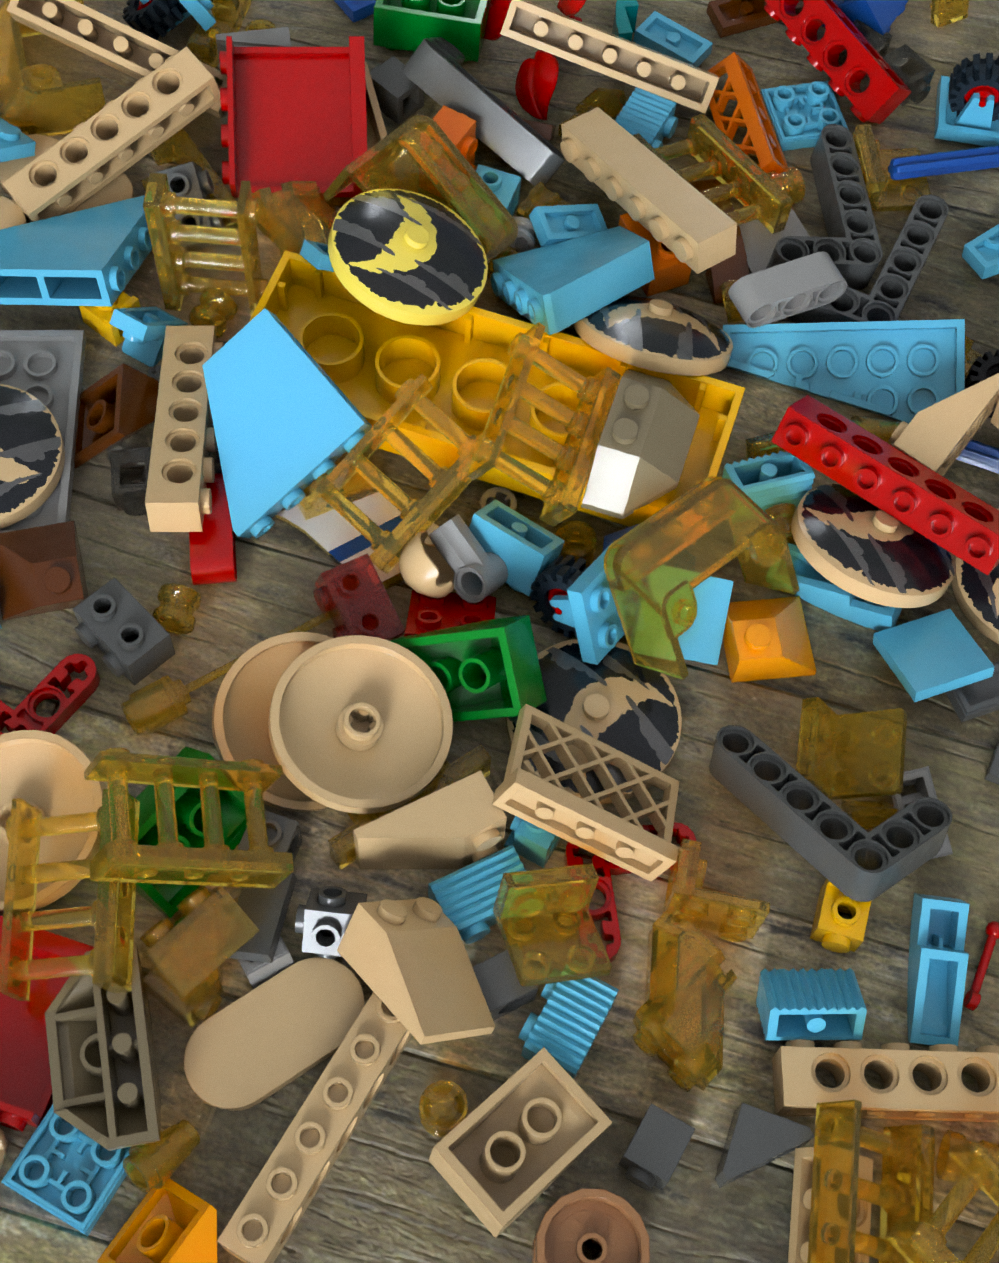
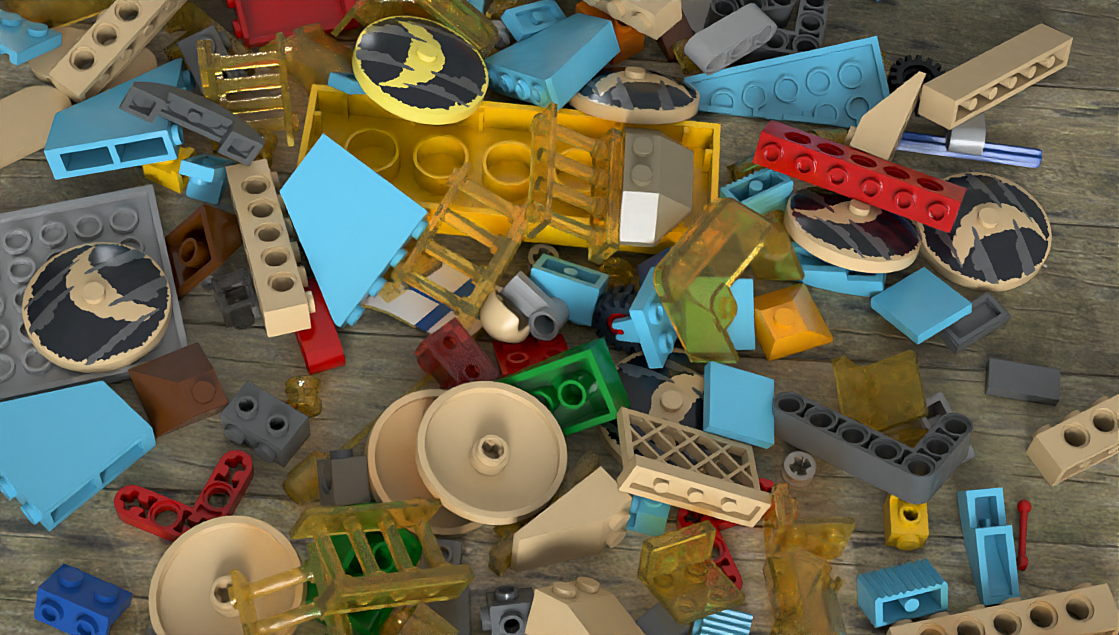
camera: 15 degrees left, 5 degrees down
medium azure brick [428,845,537,944] -> none
none -> dark grey slope [119,82,265,166]
none -> dark grey brick [317,449,371,506]
none -> medium azure tile [703,361,774,449]
none -> light grey bush [781,451,817,489]

